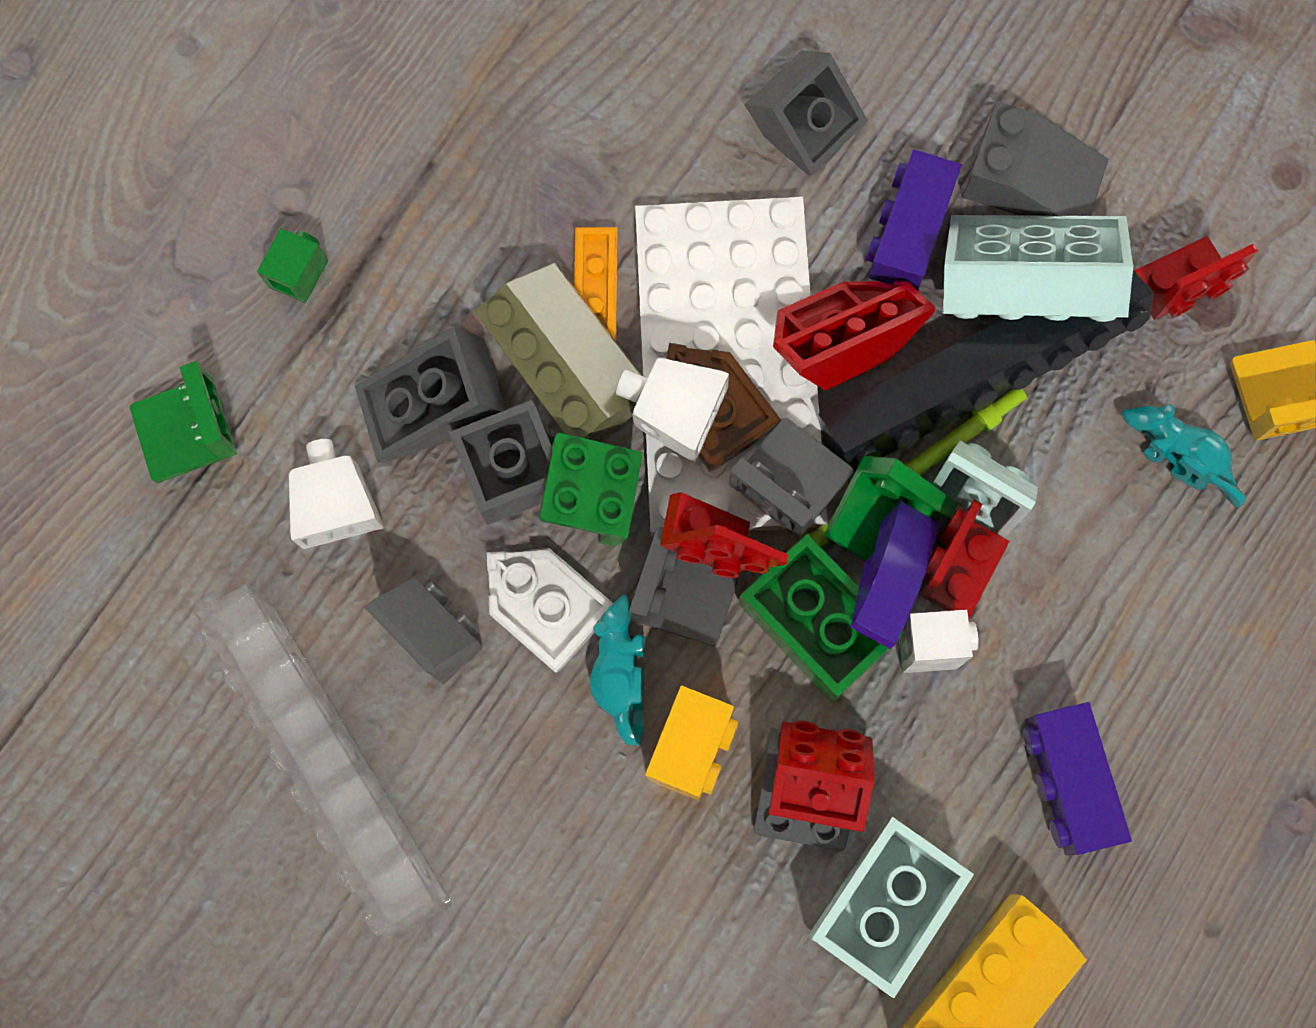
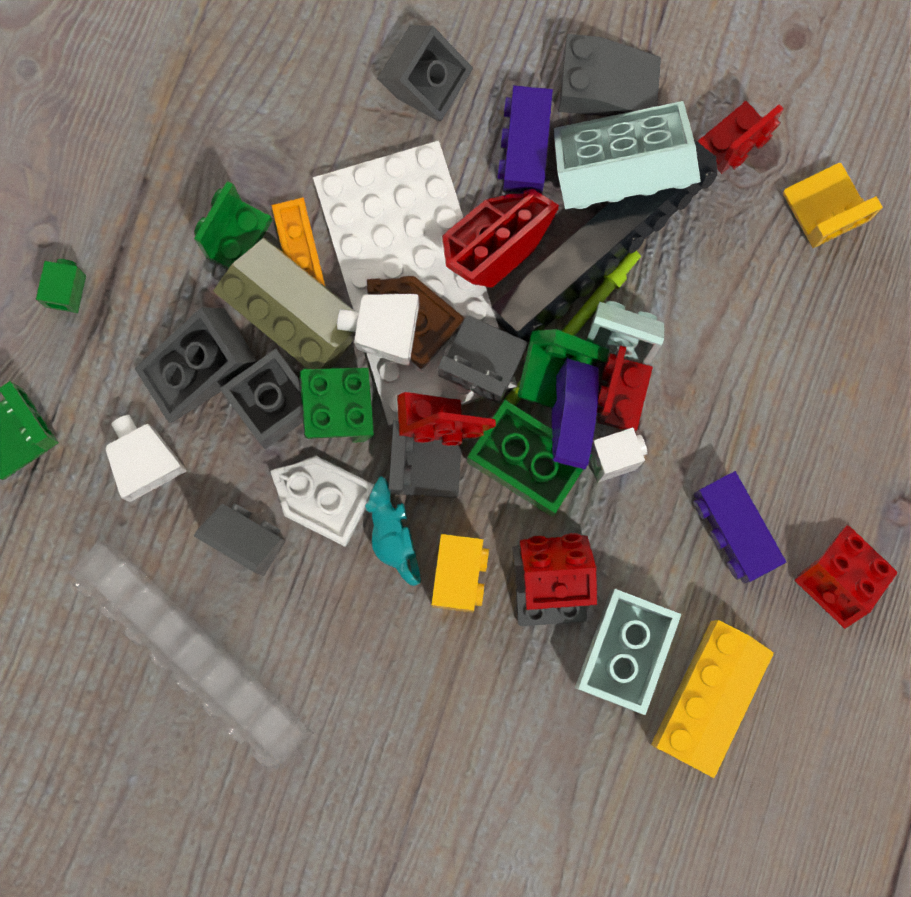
camera: 20 degrees left, 5 degrees up
teal animal [1122,404,1246,508] -> none
none -> green bracket [194,181,273,269]
none -> red bracket [794,525,897,629]

